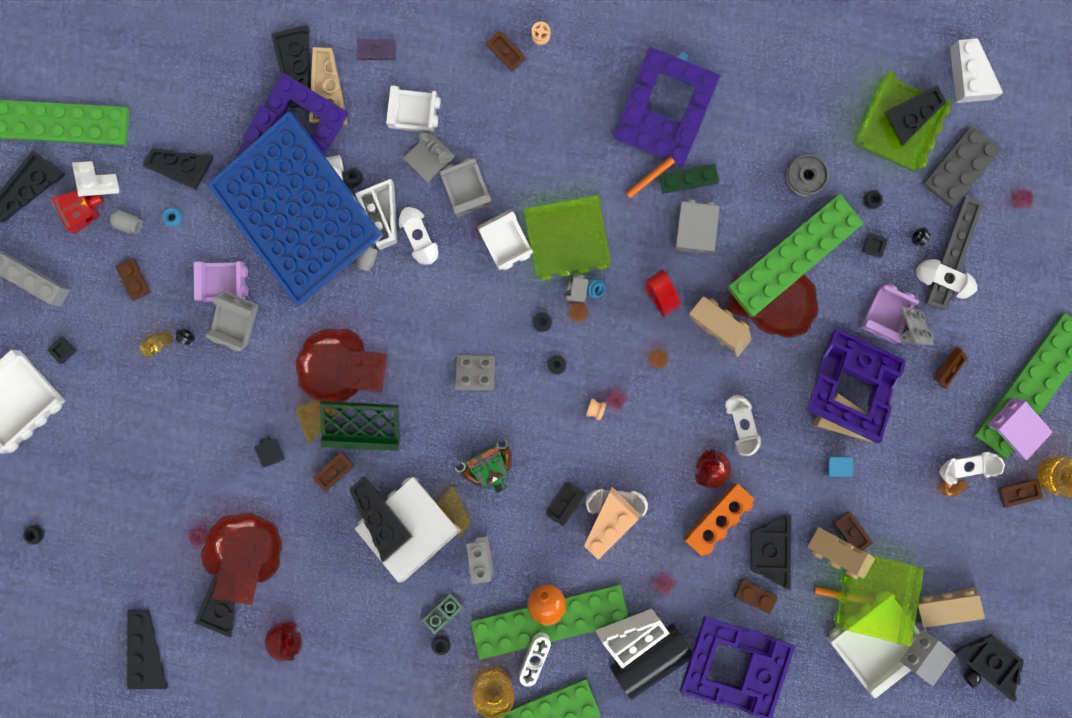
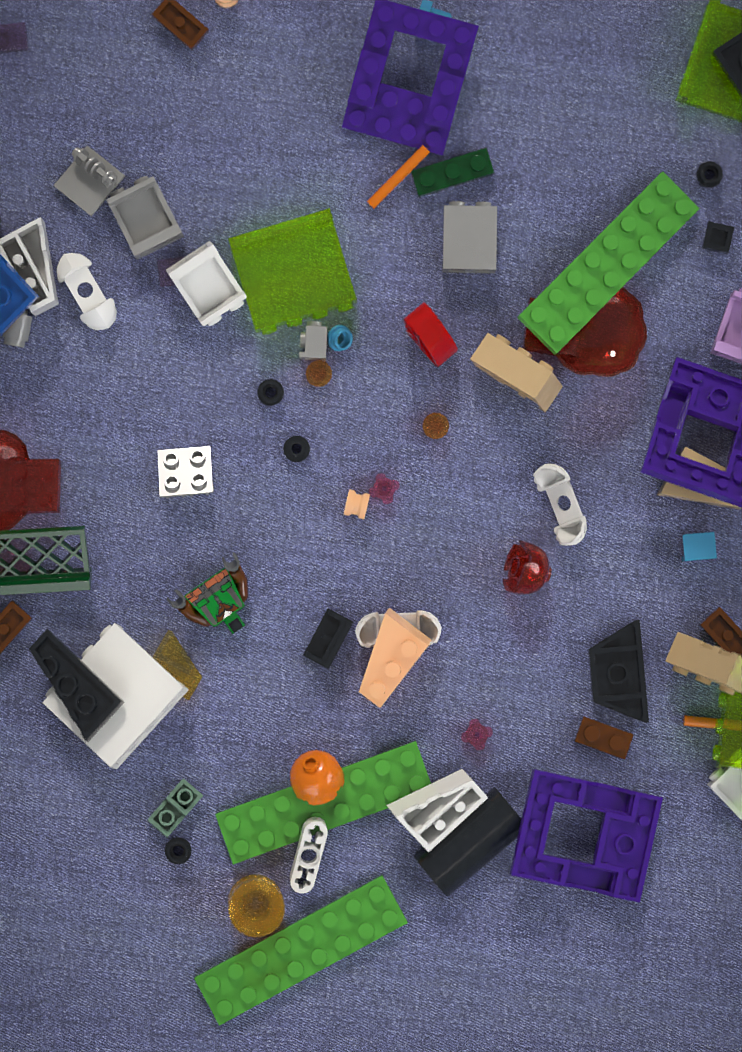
camera: 10 degrees left, 0 degrees up
white panel [386,86,441,133] -> none
light grey panel [466,536,494,584] -> none
orange brick [683,482,755,557] -> none
flat silver wheel [785,154,829,197] -> none

